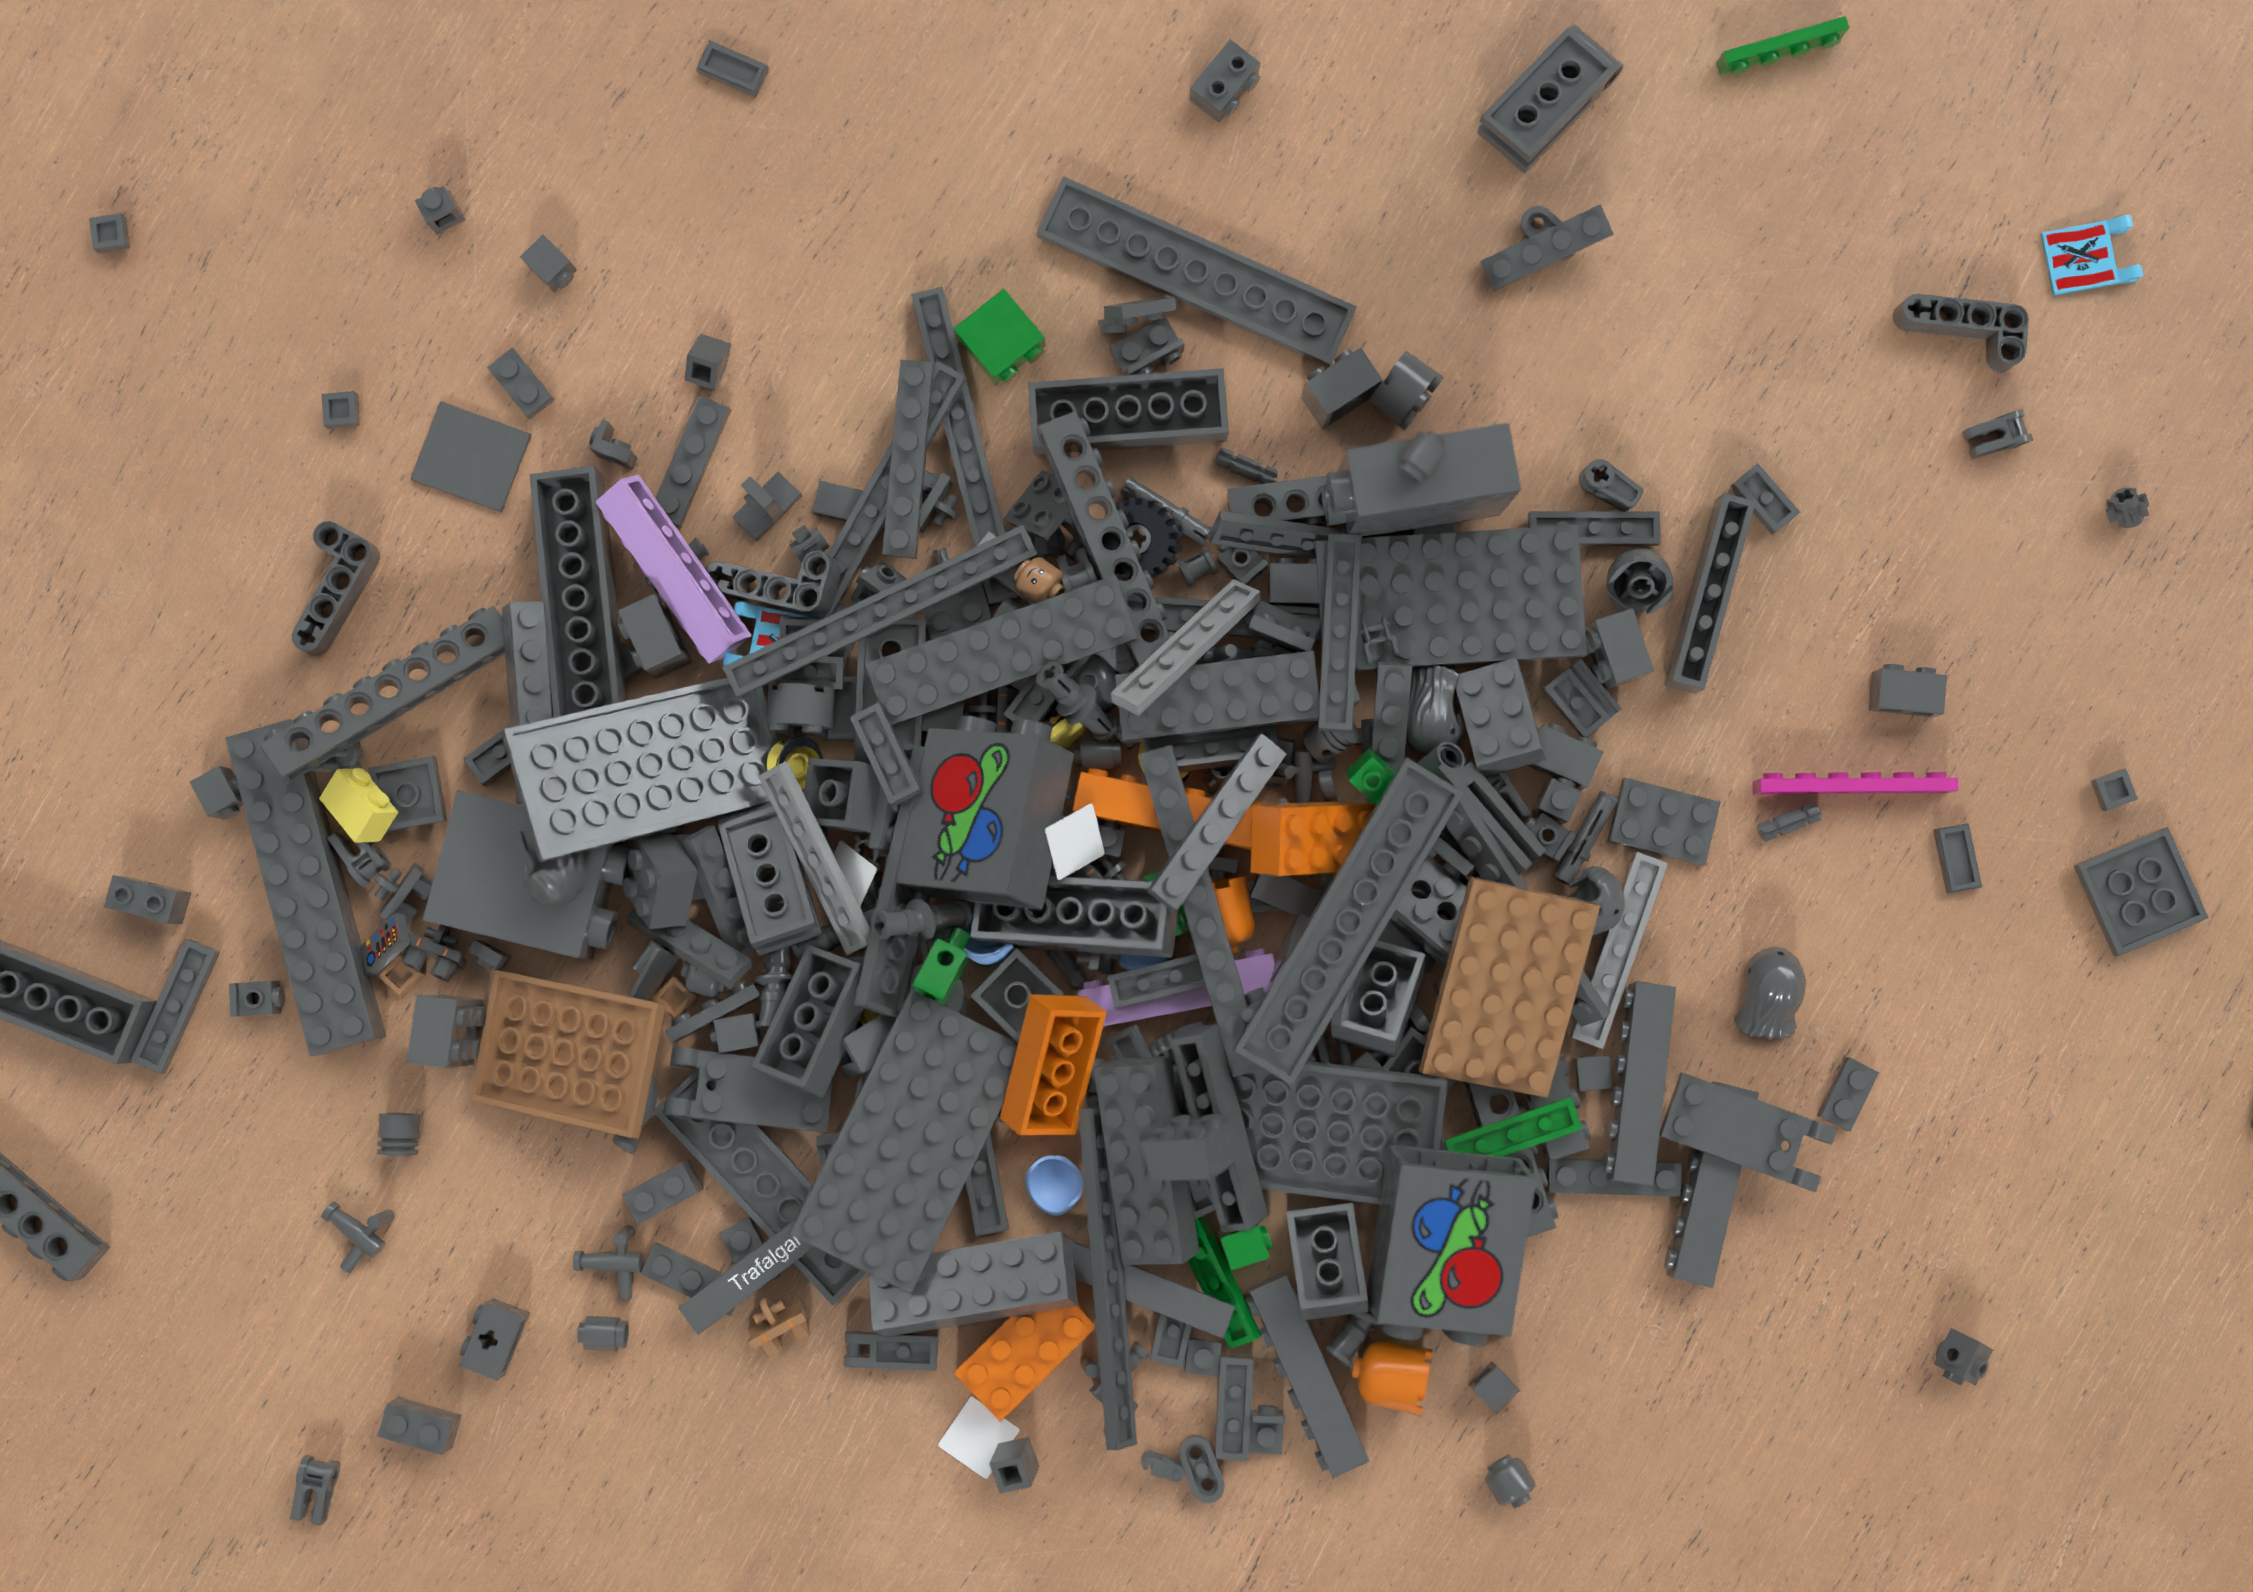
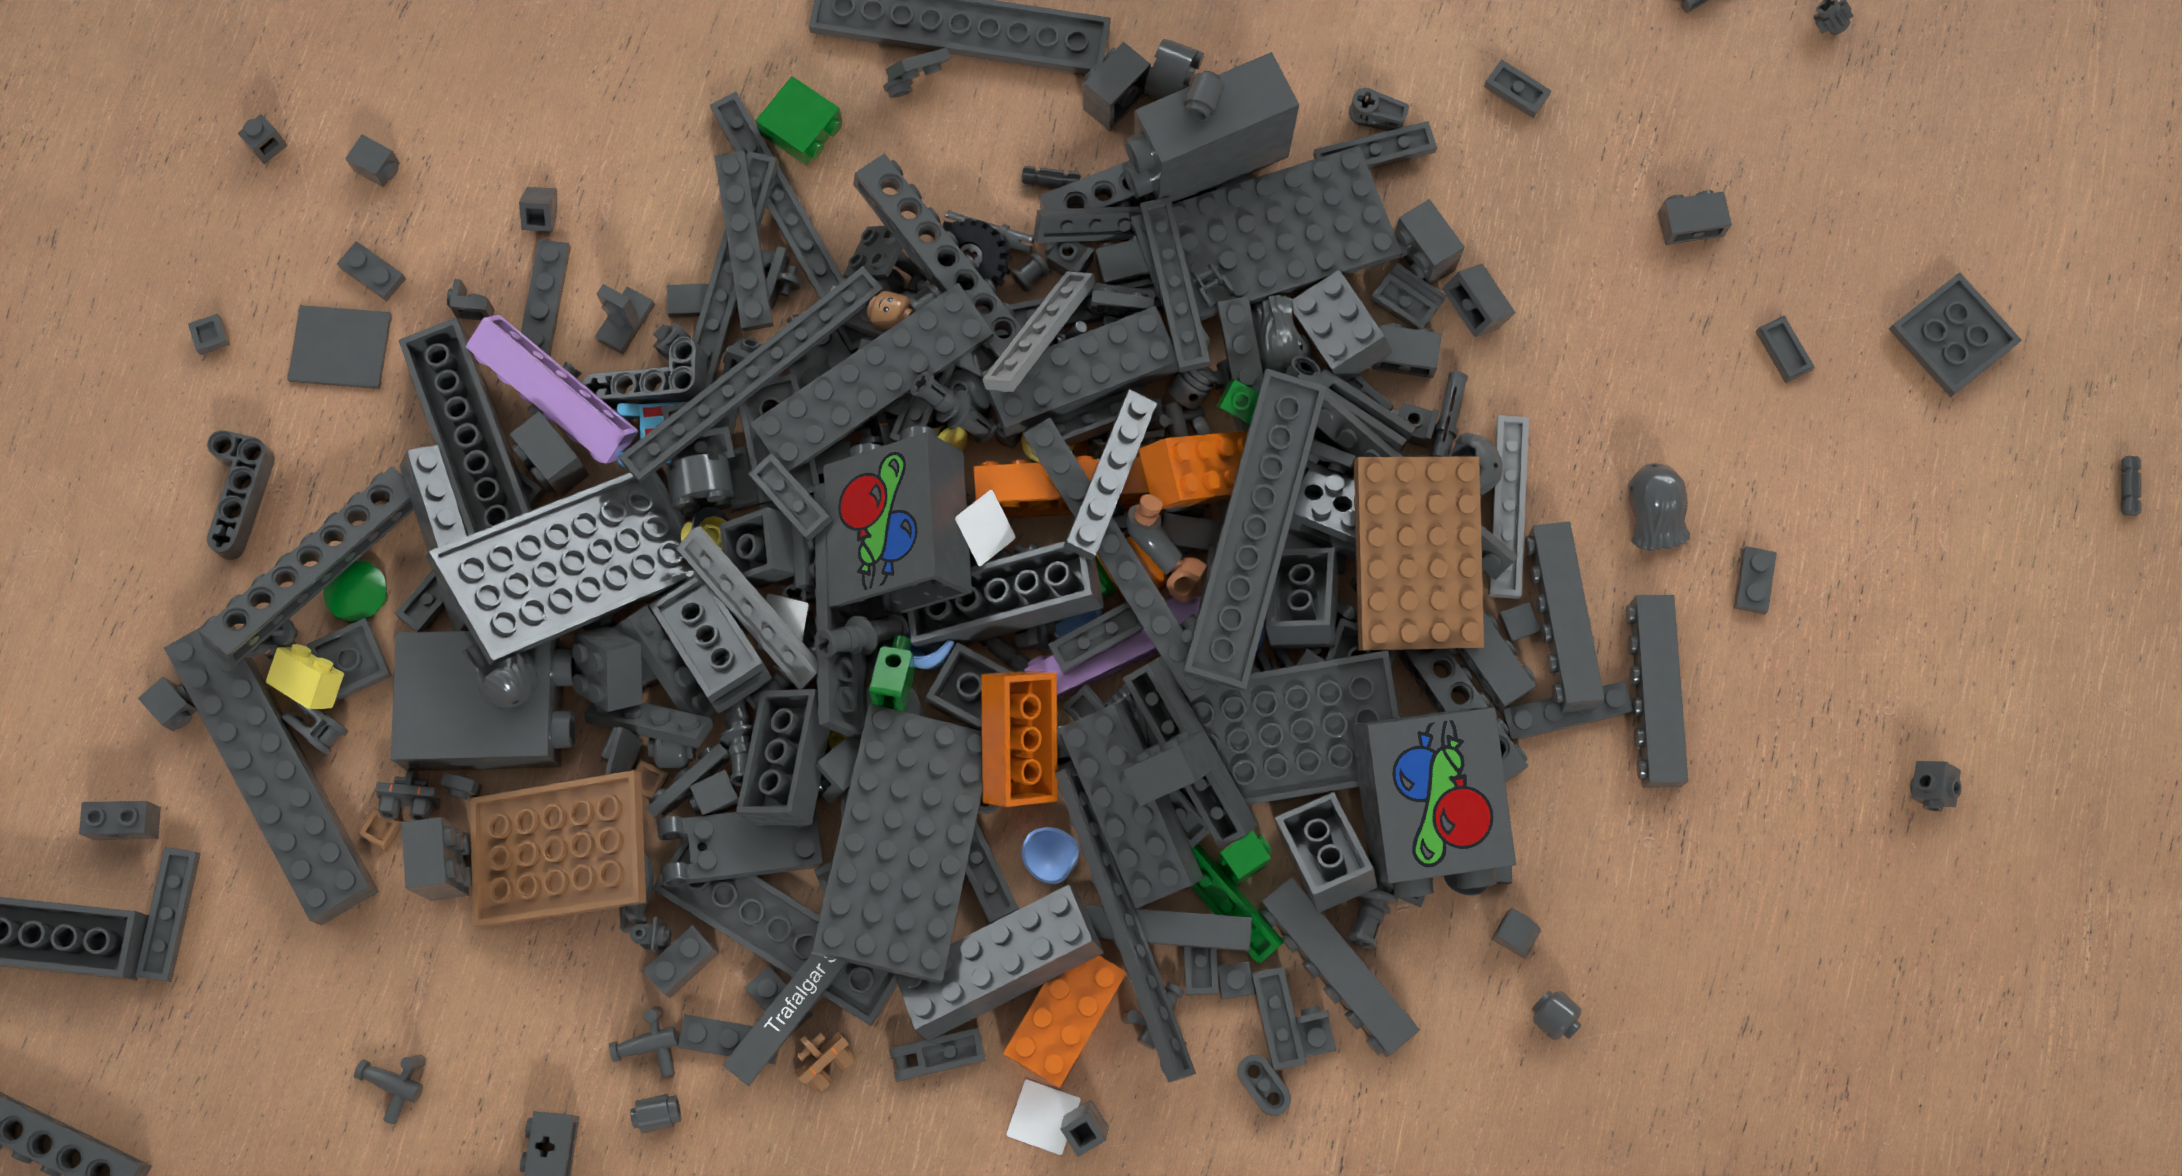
camera: 15 degrees left, 10 degrees down
dark grey brick [229,981,285,1017] -> none
dark grey tile [360,913,411,976] -> none
dark grey hips [374,863,433,925] -> none
dark grey piece [377,1113,420,1156] -> none
dark grey brick [1028,368,1229,455] -> none
dark grey brick [1074,738,1122,773] -> none
dark grey brick [1097,820,1127,859] -> none
dark grey bracket [1109,316,1185,376] -> none
dark grey piece [1142,1451,1184,1482] -> none
orange cylinder [1352,1341,1433,1416] -> none
green plate [1443,1097,1582,1157] -> none
dark grey brick [1532,776,1582,825] -> none
dark grey cylinder [1606,548,1673,615] -> none
dark grey plate [1607,778,1721,866] -> none
dark grey hinge [1659,1072,1837,1192] -> none
dark grey brick [1664,493,1756,694] -> none
dark pink plate [1752,772,1958,795] -> none
dark grey axle [1757,803,1822,841] -> none
dark grey plate [2091,769,2138,811] -> none
none -> green dish [323,561,388,623]
none -> dark grey hinge [630,917,672,955]
none -> piece [1126,494,1208,602]
none -> dark grey brick [1442,264,1515,338]

